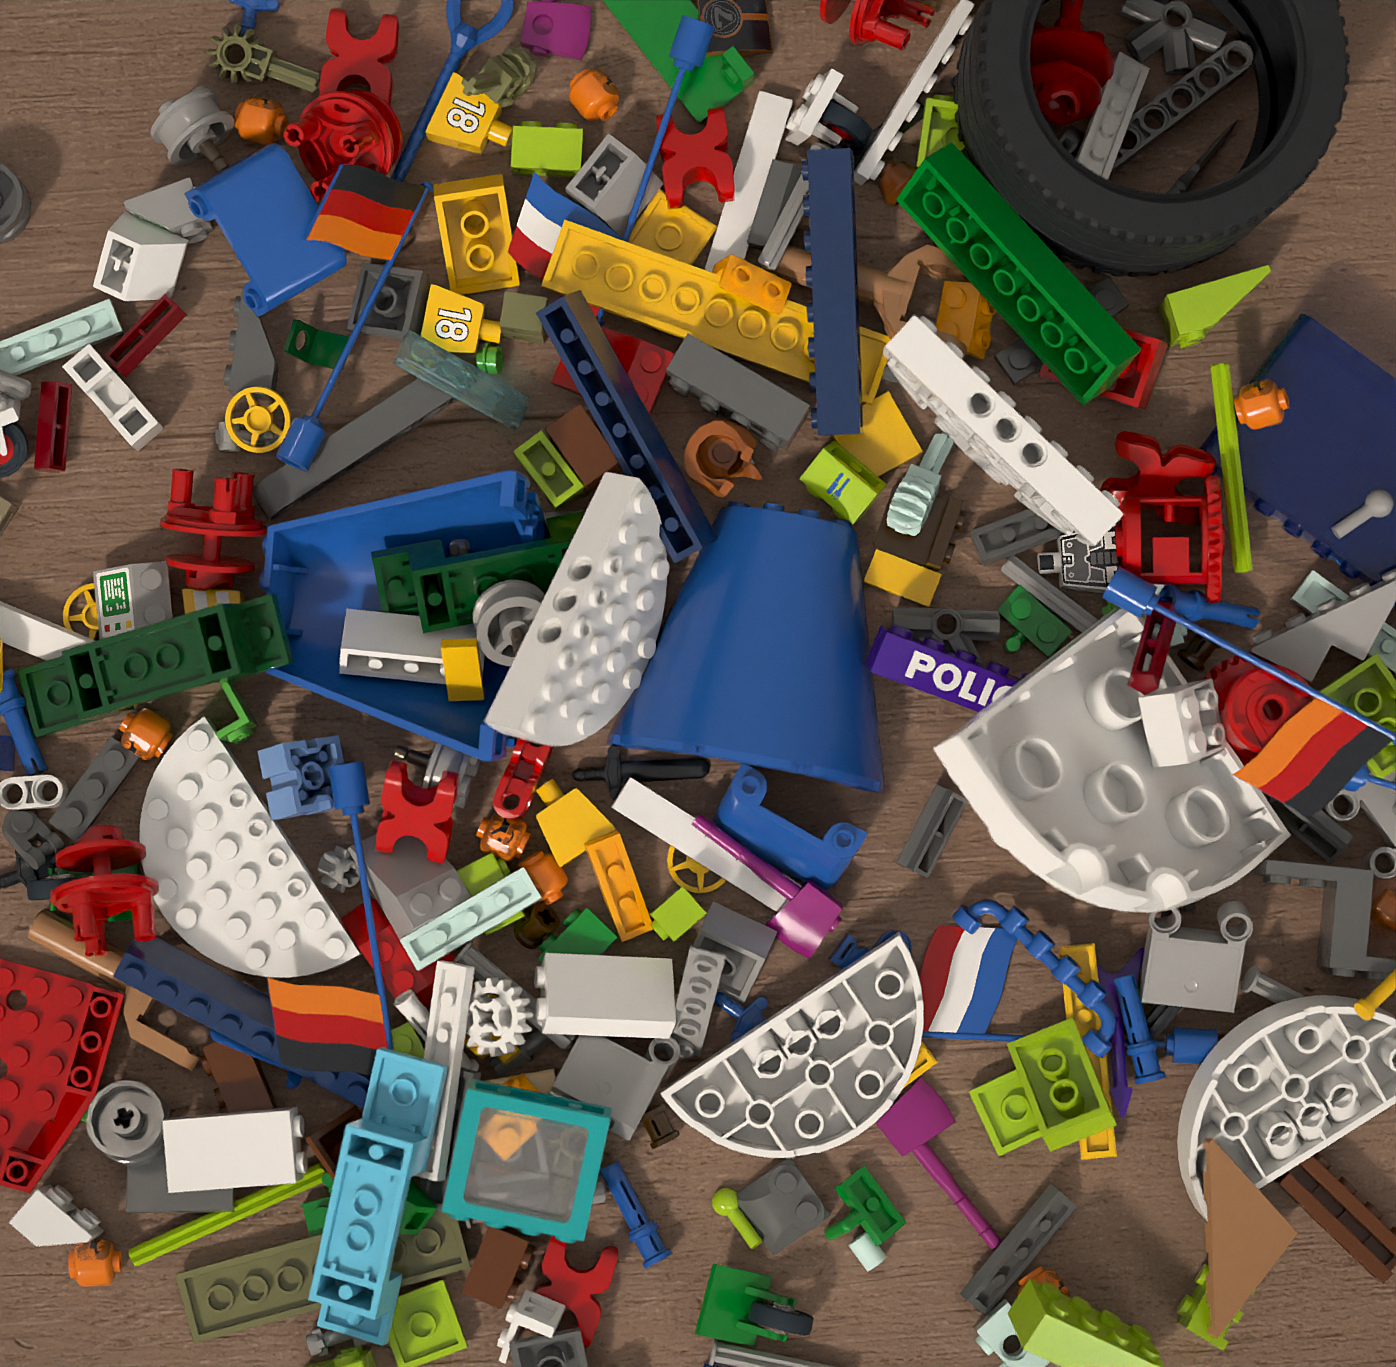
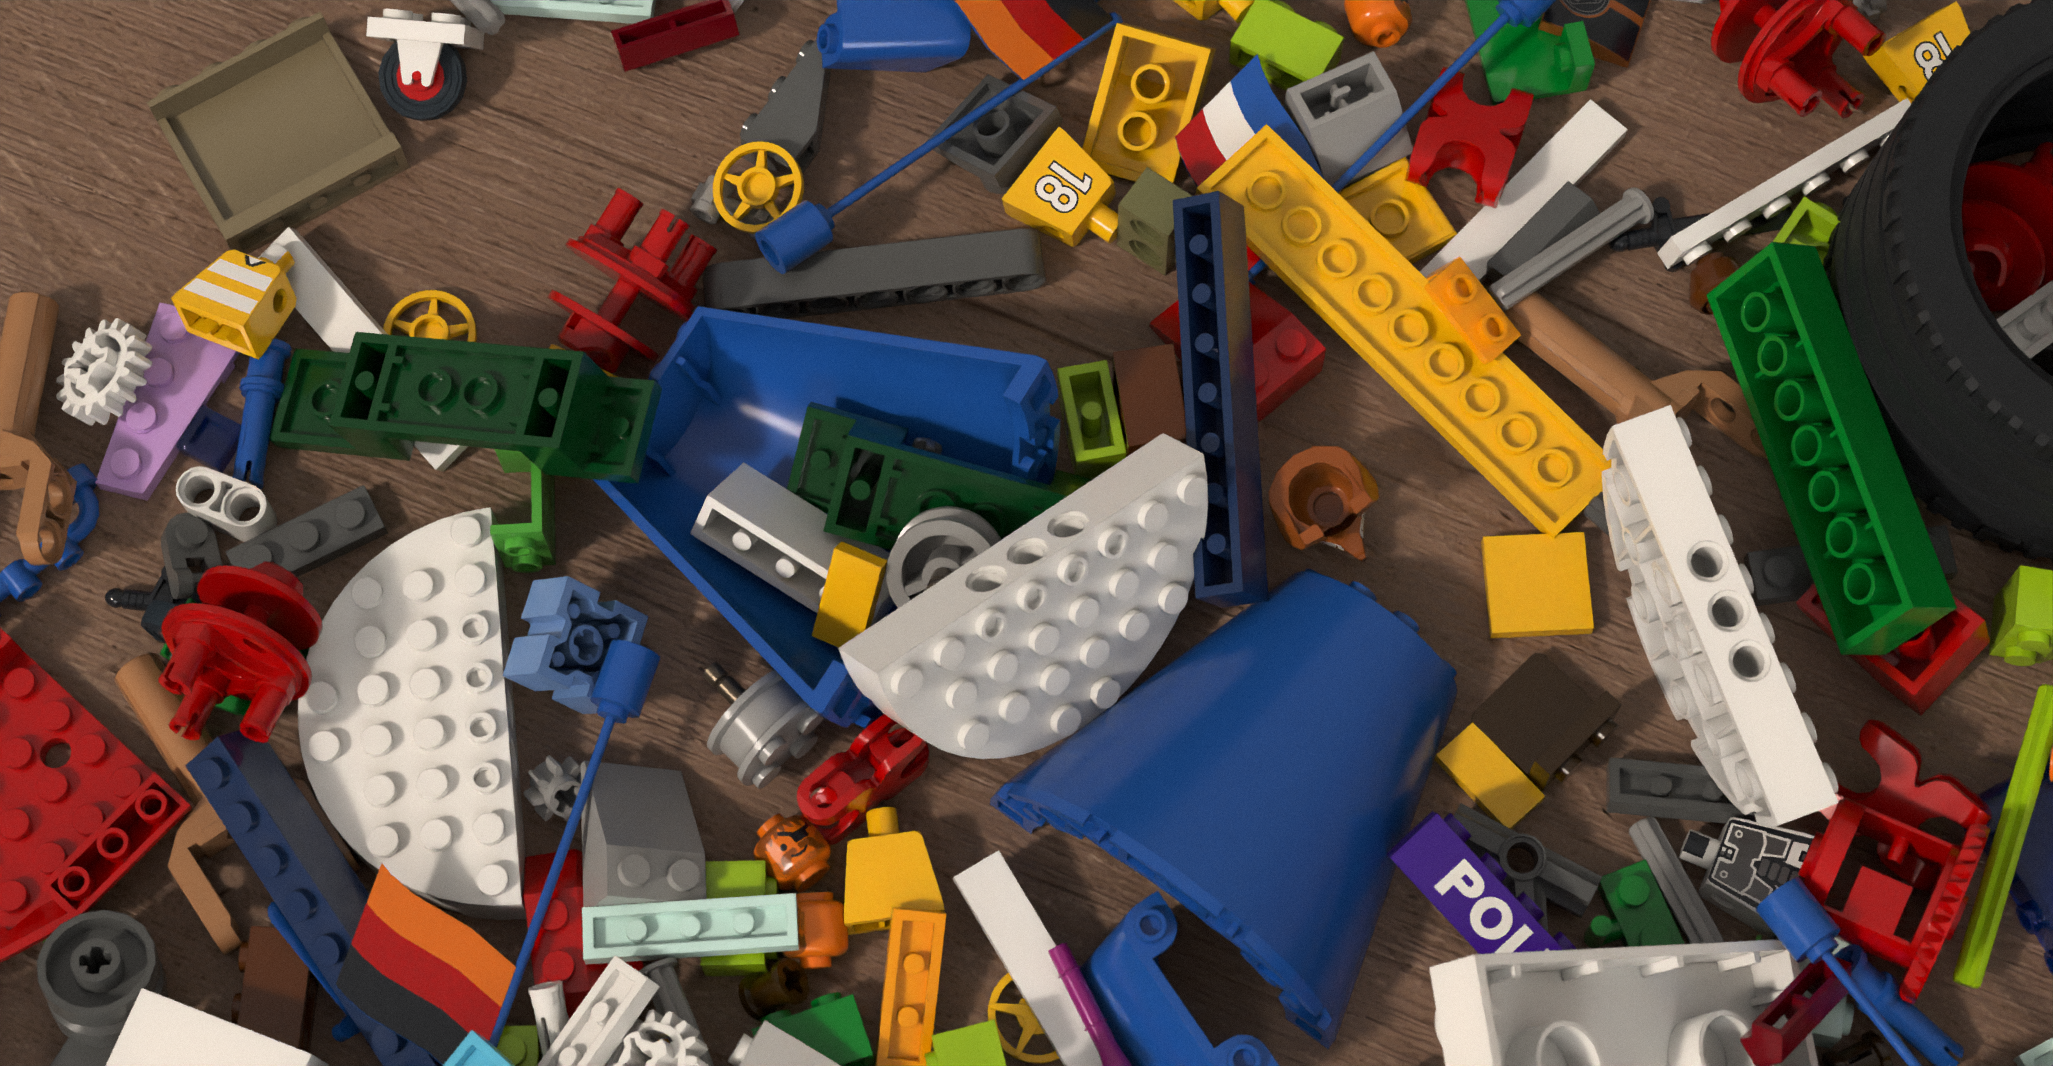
camera: 30 degrees right, 15 degrees down
dark red piece [34,381,72,473] -> none
white arch [62,344,164,451] -> none
slope [93,561,173,640] -> none
orange head [119,708,174,760] -> none
dark green bracket [284,319,349,371] -> none
red piece [376,760,459,864] -> none
clear light blue plate [393,330,531,431] -> none
bright green plate [476,343,503,377] -> none
black sword [572,745,710,800] -> none
dark grey brick [666,333,810,452] -> none
white plate [785,69,872,147] -> none
lime brick [800,440,888,524] -> none
dark blue brick [802,148,863,436] -> none
light aqua gear [886,433,953,536] -> none
light orange bracket [936,281,996,359] -> none

